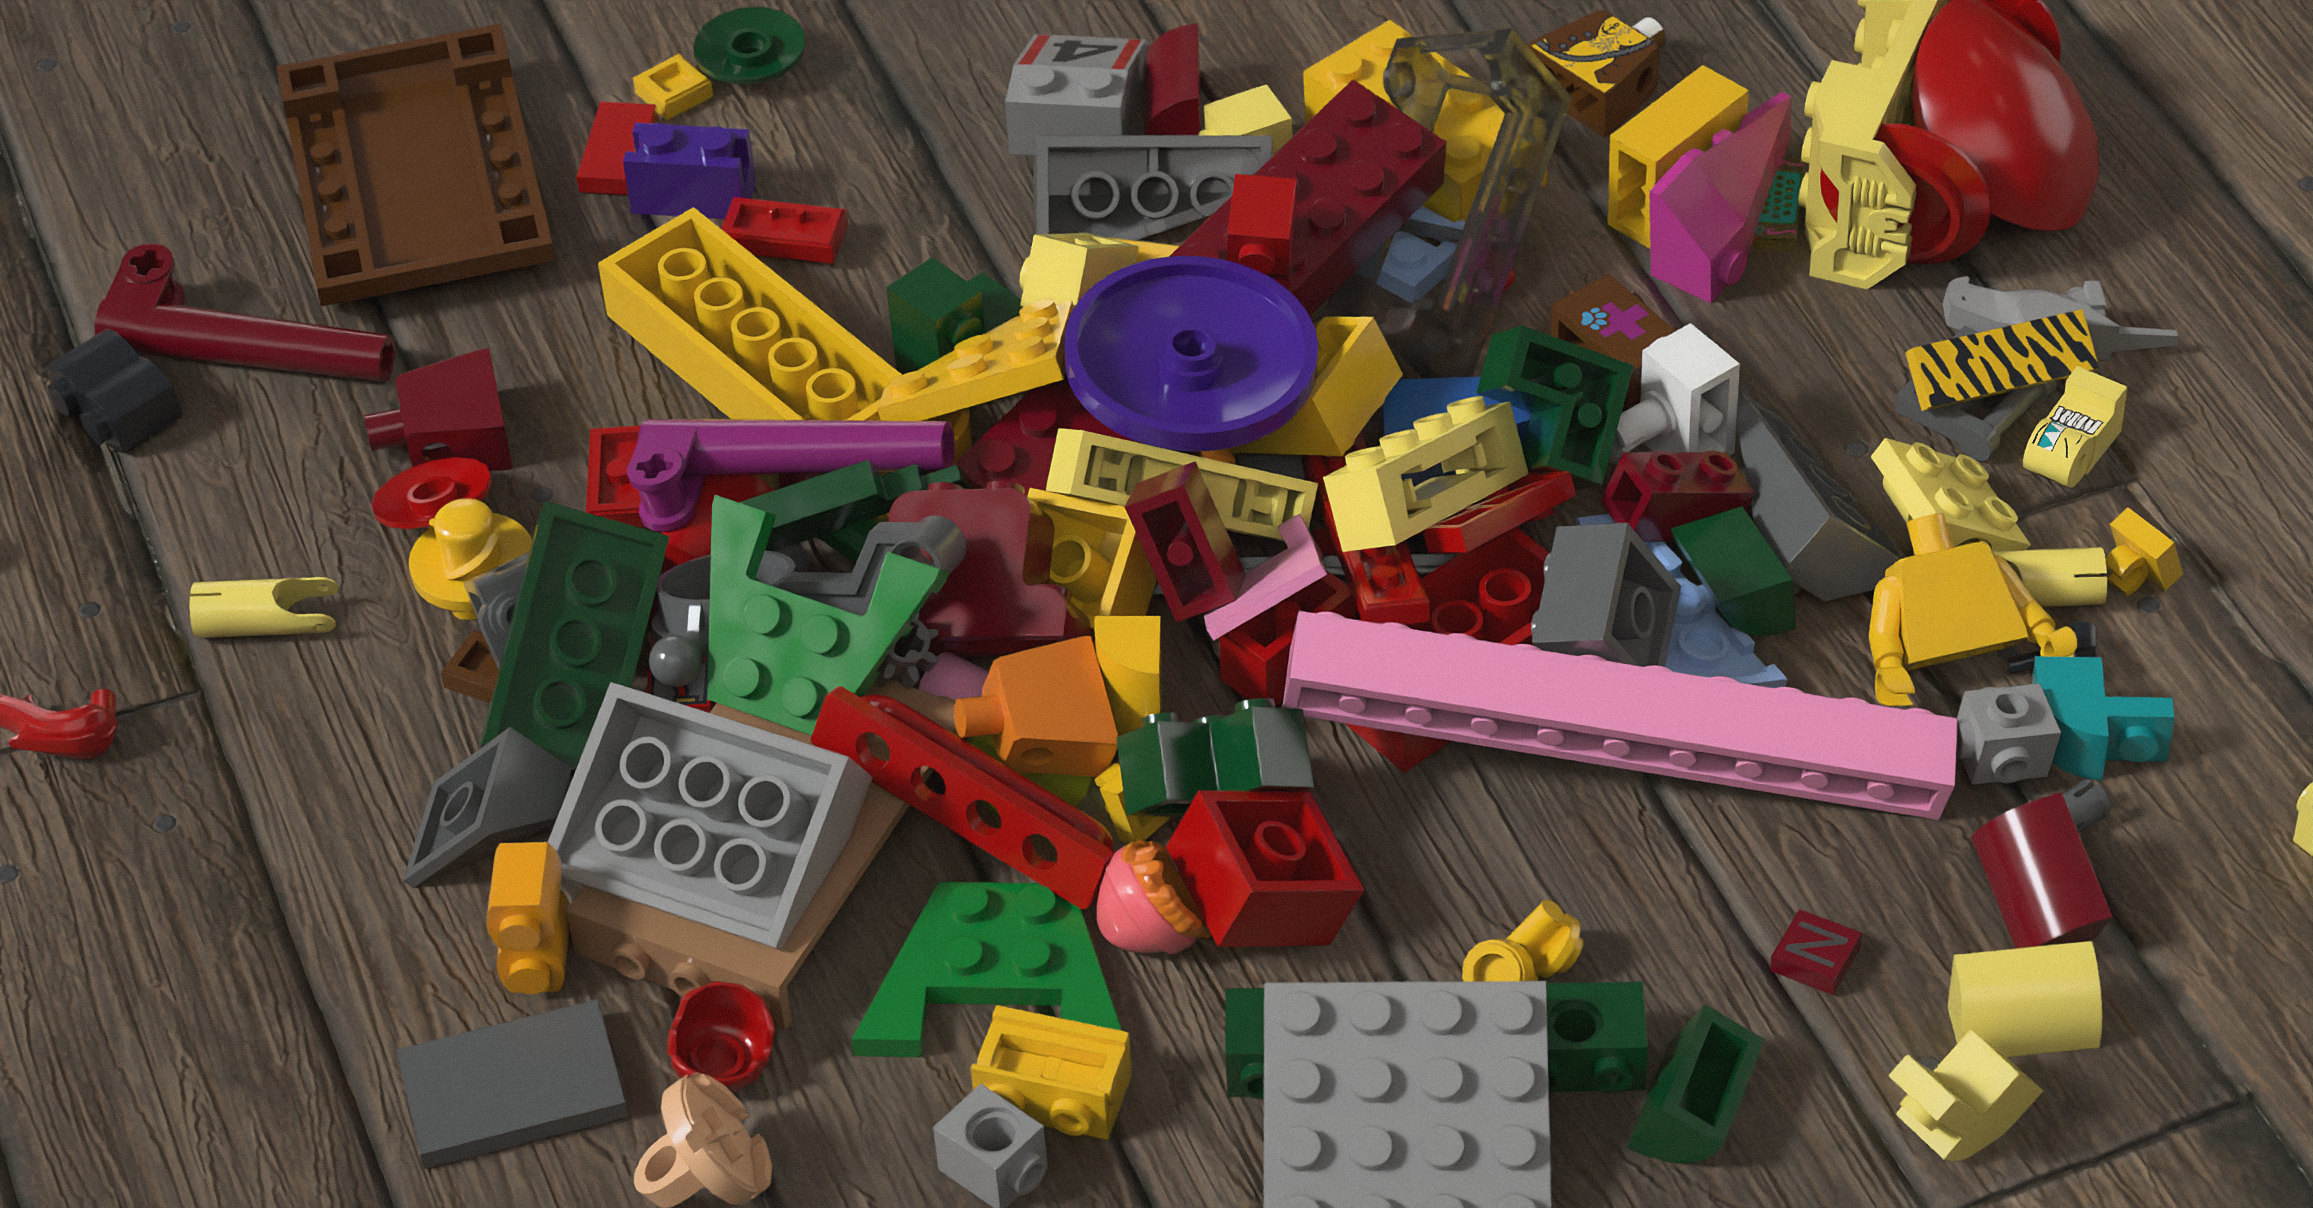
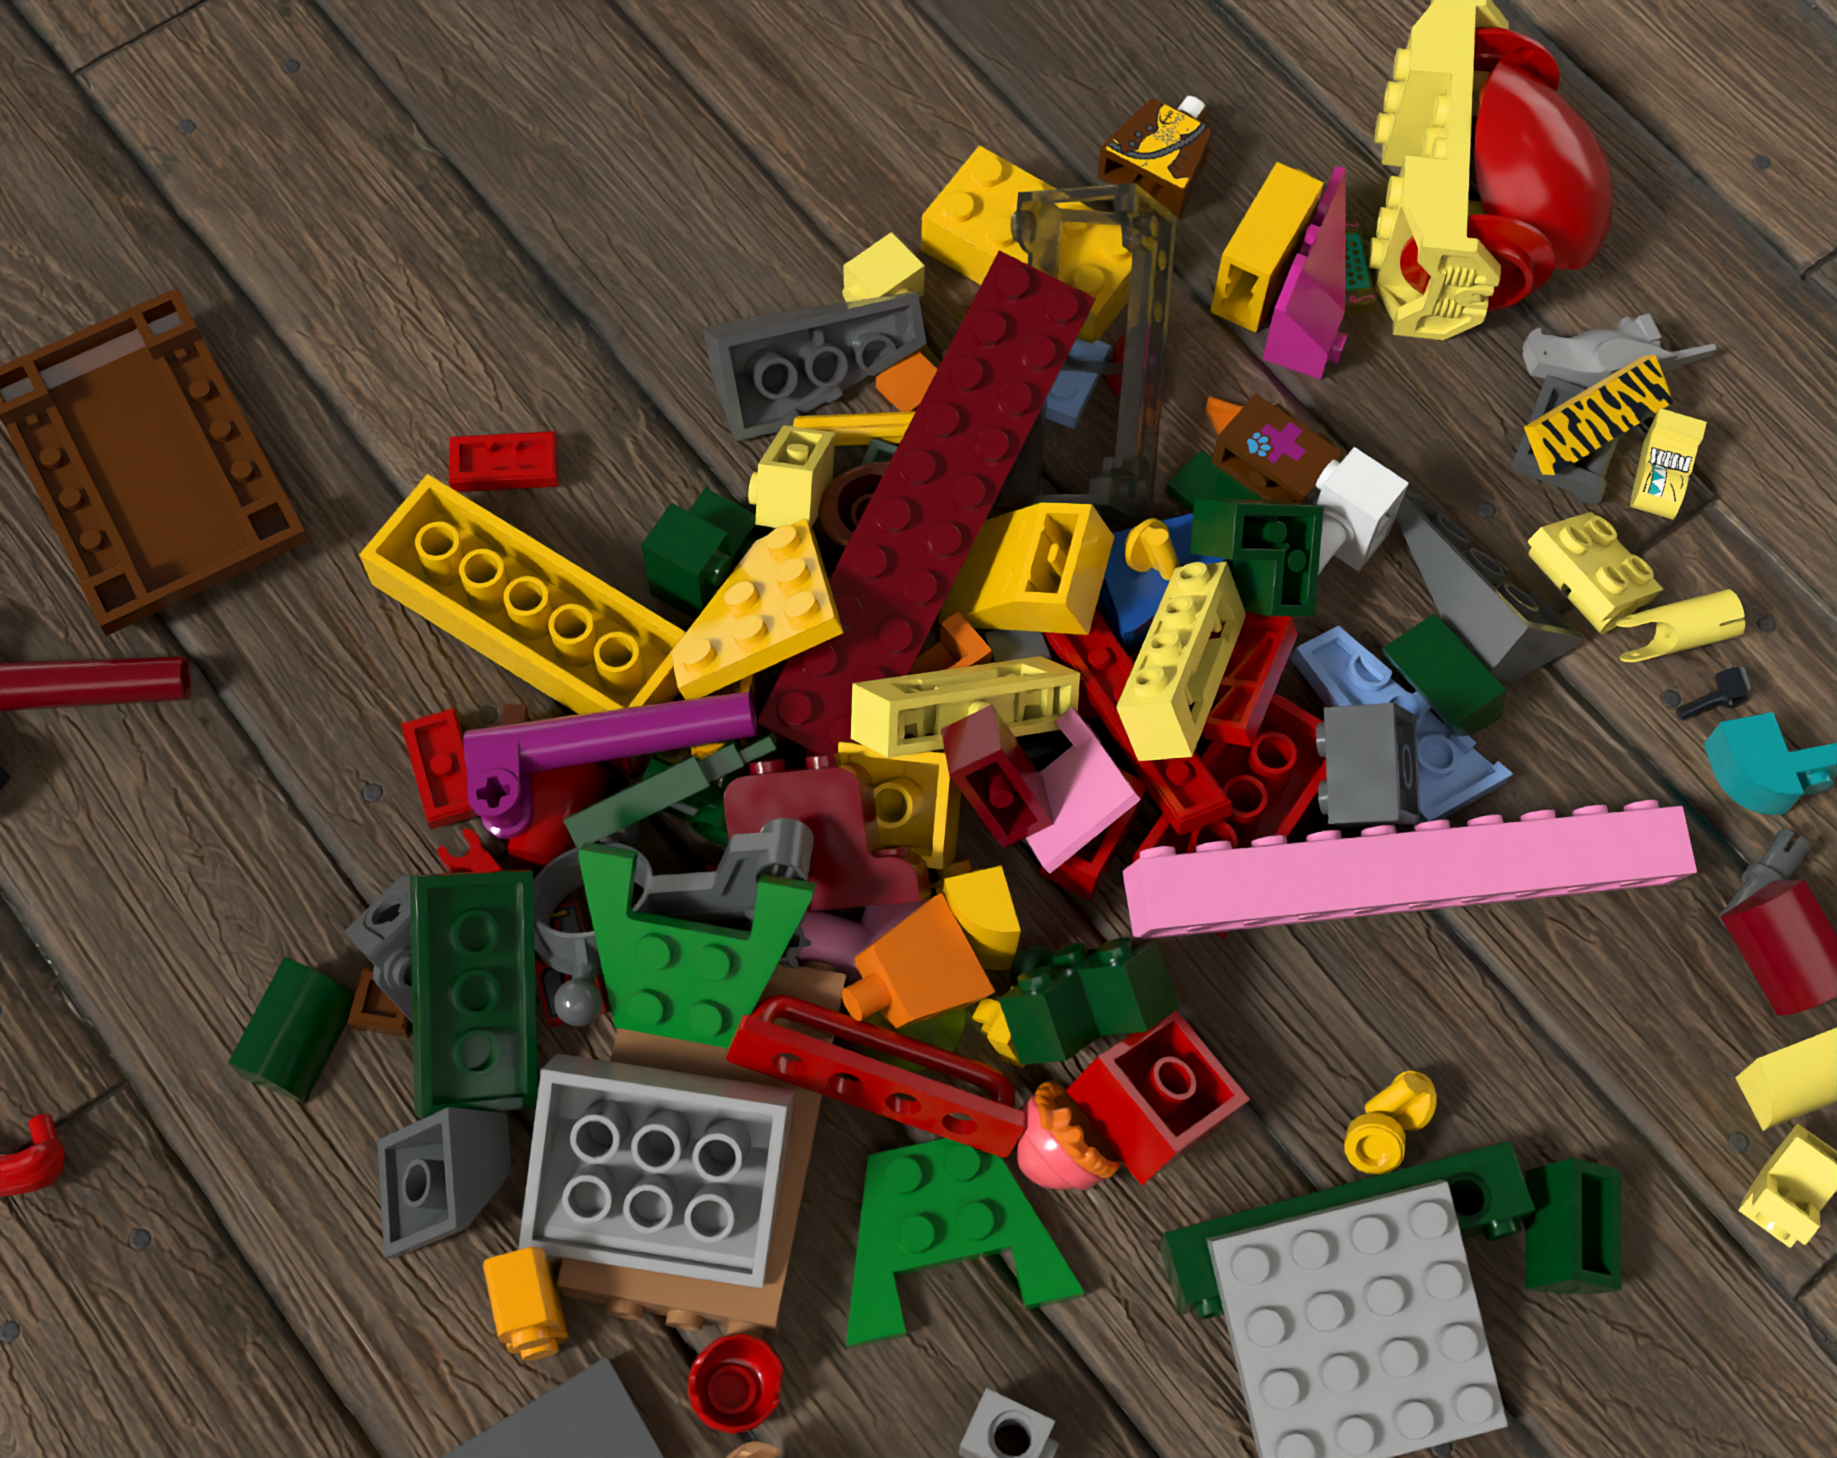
camera: 20 degrees left, 20 degrees up
light yellow piece [189,577,339,638] -> none
dark red torso [364,347,513,472] -> none
red dish [371,457,493,530] -> none
yellow plate [409,498,532,620] -> none
red tile [576,101,658,195] -> none
dark purple brick [623,123,756,219] -> none
yellow tile [633,54,713,121] -> none
dark green dish [693,7,805,85] -> none
yellow hinge [971,1005,1132,1140] -> none
light grey slope [1005,34,1147,156] -> none
dark purple dish [1064,256,1318,451] -> none
dark red brick [1143,23,1201,135] -> none
red brick [1227,174,1297,275] -> none
dark red brick [1600,450,1756,542] -> none
dark red tile [1770,909,1862,995] -> none
yellow torso [1868,513,2077,706] -> none
light grey brick [1956,684,2061,785] -> none
yellow tile [2105,507,2183,596] -> none
none -> dark green brick [228,957,355,1104]
none -> yellow plate [1125,518,1181,580]

